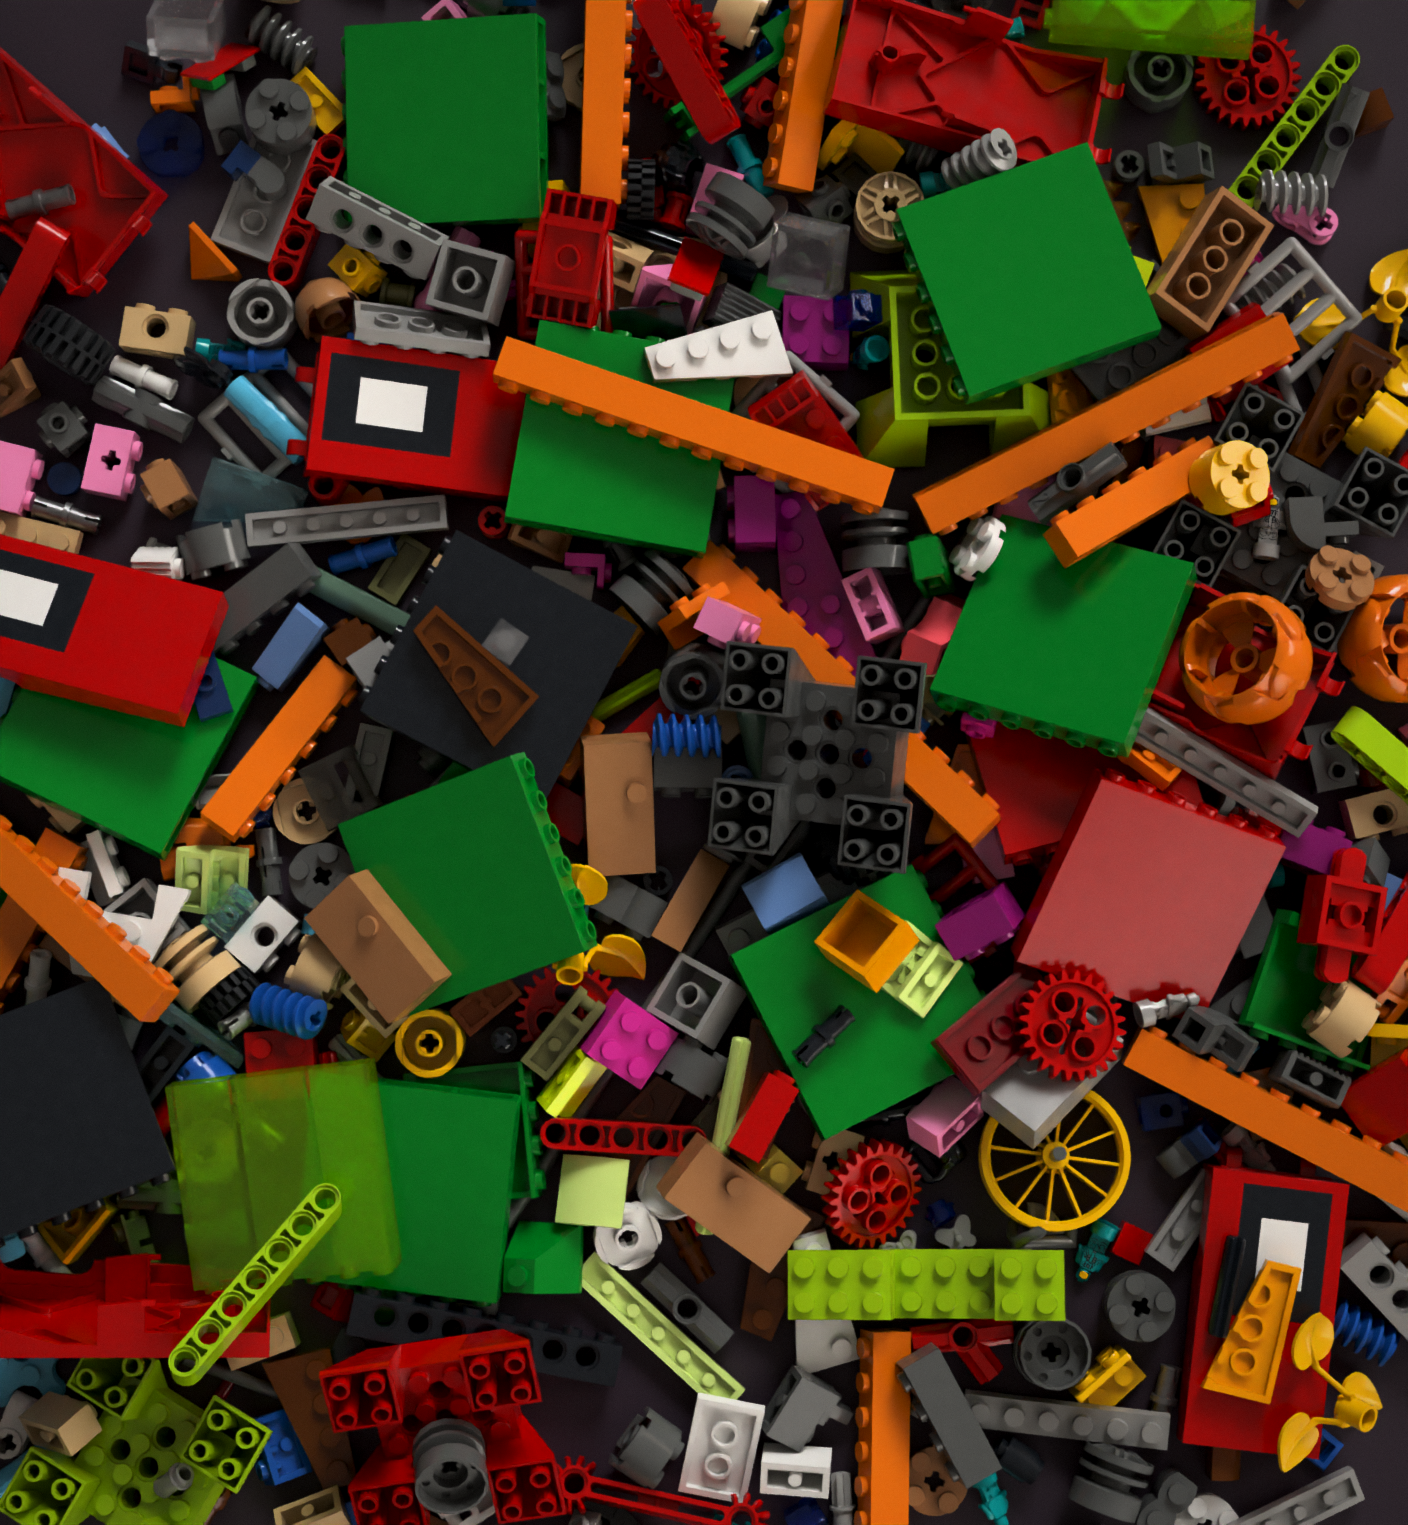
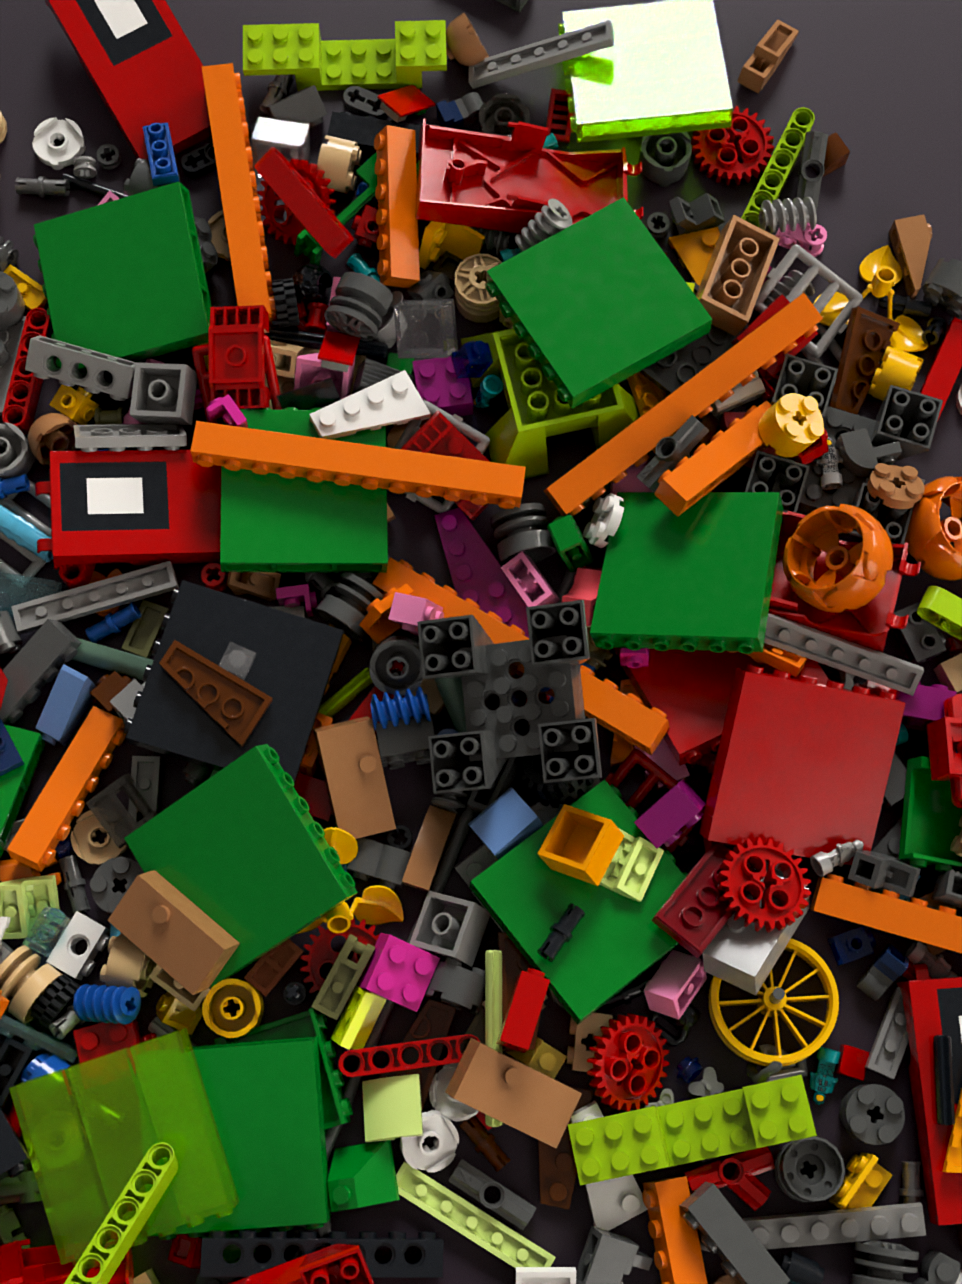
camera: 10 degrees left, 10 degrees down
magenta brick [727,475,776,553] -> none
none -> dark pink bracket [206,394,248,428]

